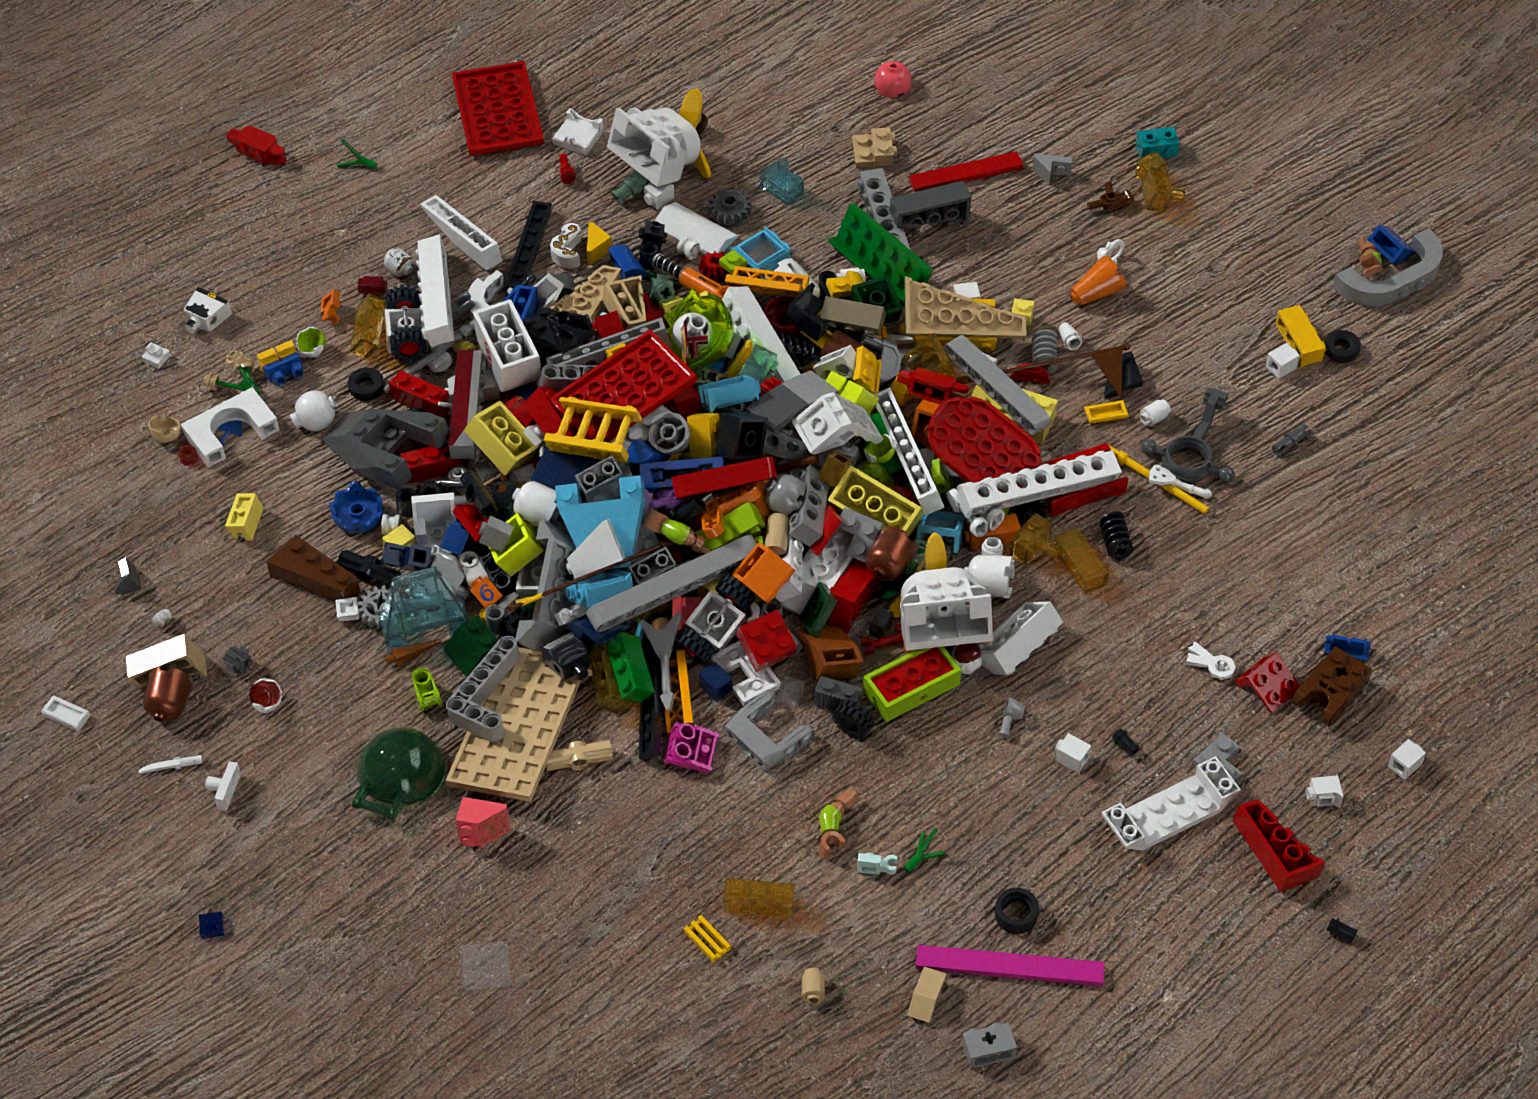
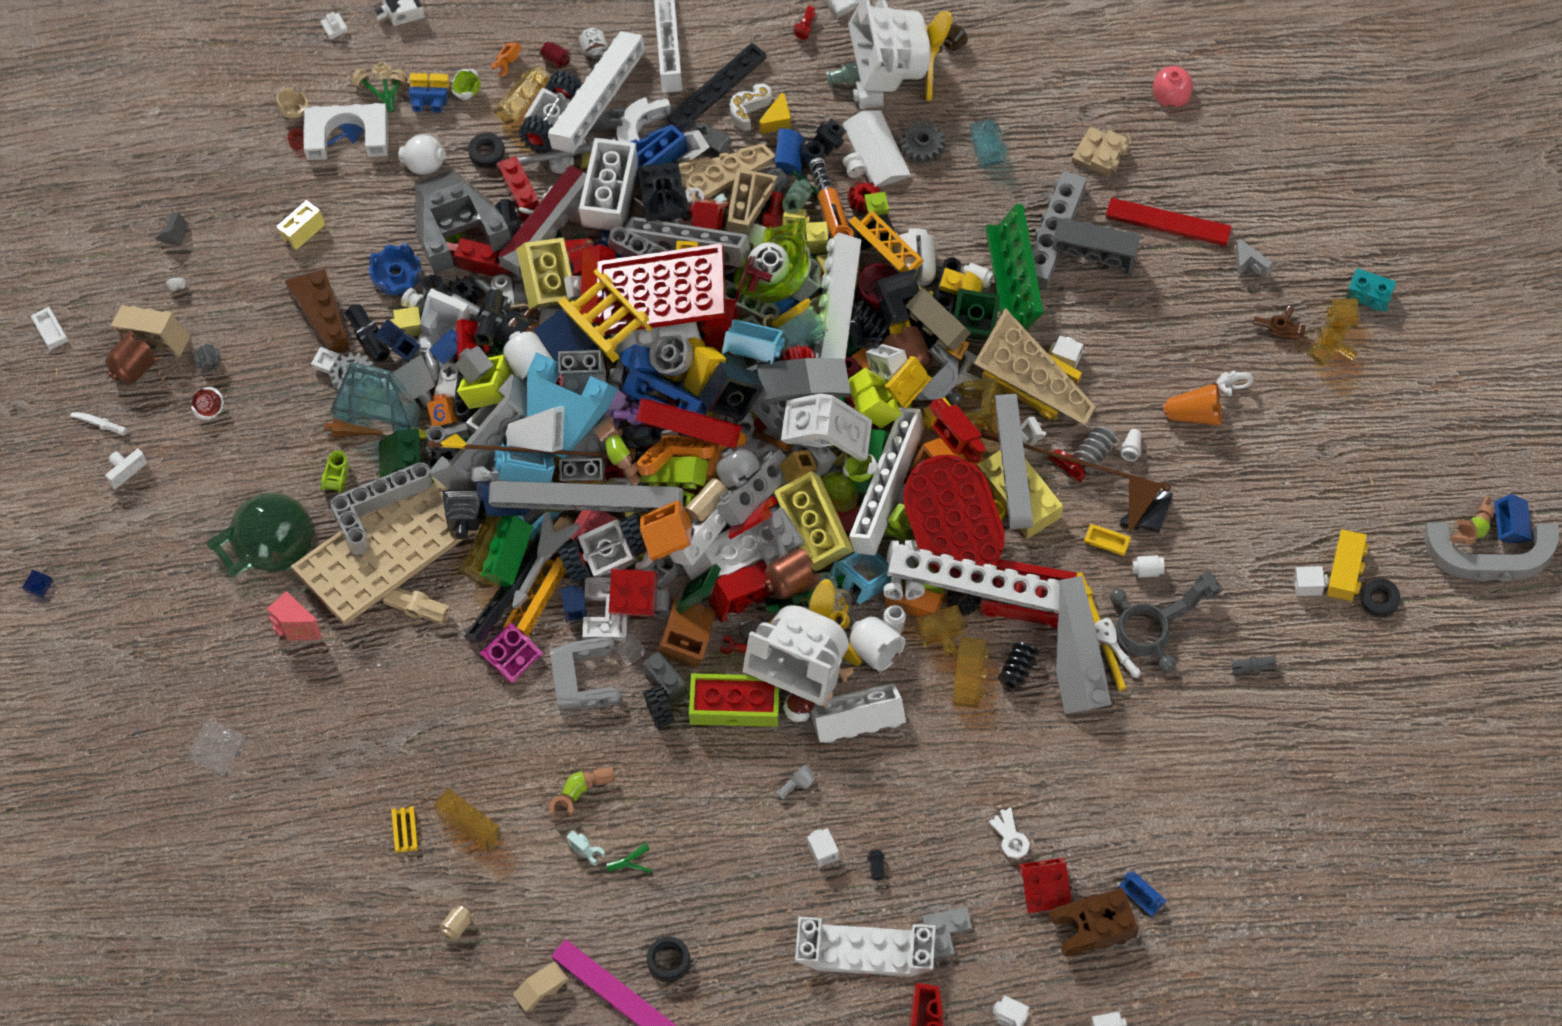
camera: 35 degrees right, 10 degrees up
medium azure window [729,226,791,279] -> none
light yellow brick [1012,298,1034,332] -> none
none -> light grey wedge [1056,576,1111,714]

